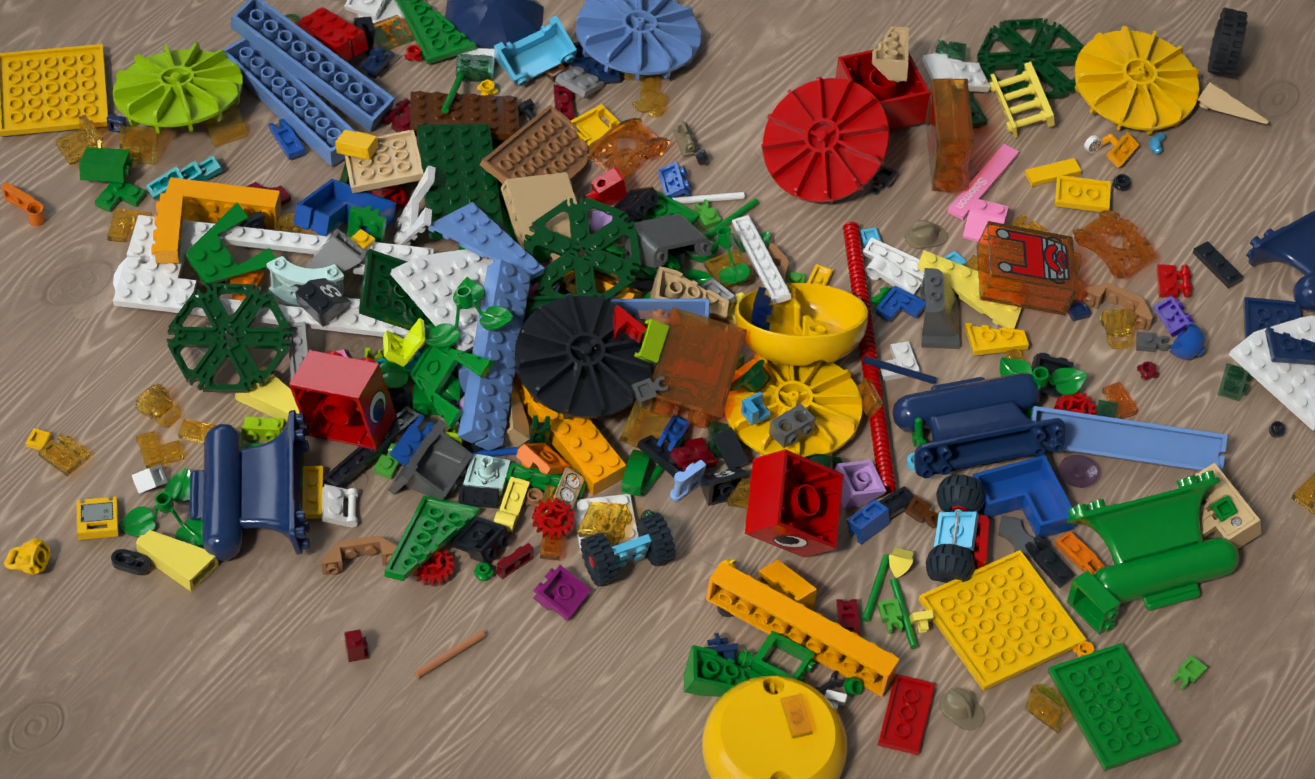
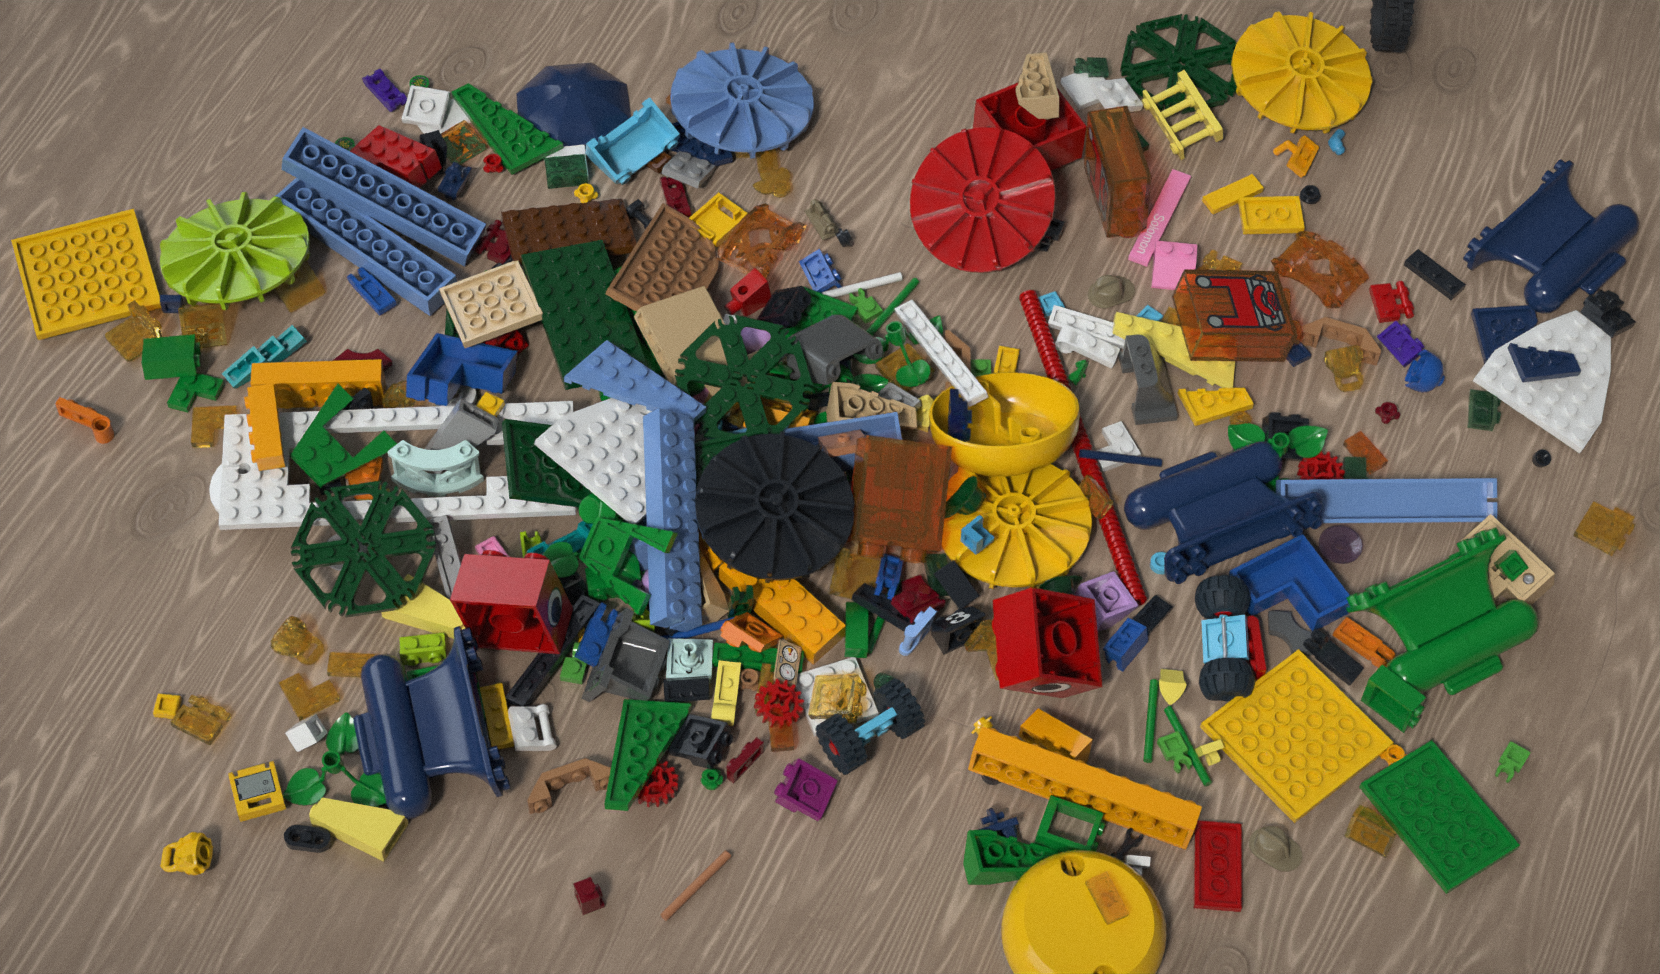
camera: 10 degrees left, 5 degrees up
black slope [295,278,351,327] -> none
yellow piece [335,130,379,160] -> none
green piece [347,205,387,243] -> none
neon yellow bracket [383,318,426,367] -> none
white wing [393,166,435,246] -> none
green plant [426,277,513,348] -> none
green bar [441,72,465,113] -> none
red slope [613,305,647,343] -> none
dark grey plate [631,376,668,403] -> none
lime hinge [635,319,669,363] -> none
green plate [737,648,753,668] -> none
dark grey brick [769,403,816,448] -> none
dark red plate [836,599,860,636] -> none
green plate [844,676,863,697] -> none
blue plate [875,286,925,322] -> none
reddish brown plate [904,495,939,528] -> none
green bar [911,417,927,447] -> none
white tile [1084,135,1102,154] -> none
dark grey plate [1136,331,1169,352] -> none
tan wedge [1198,81,1269,124] -> none

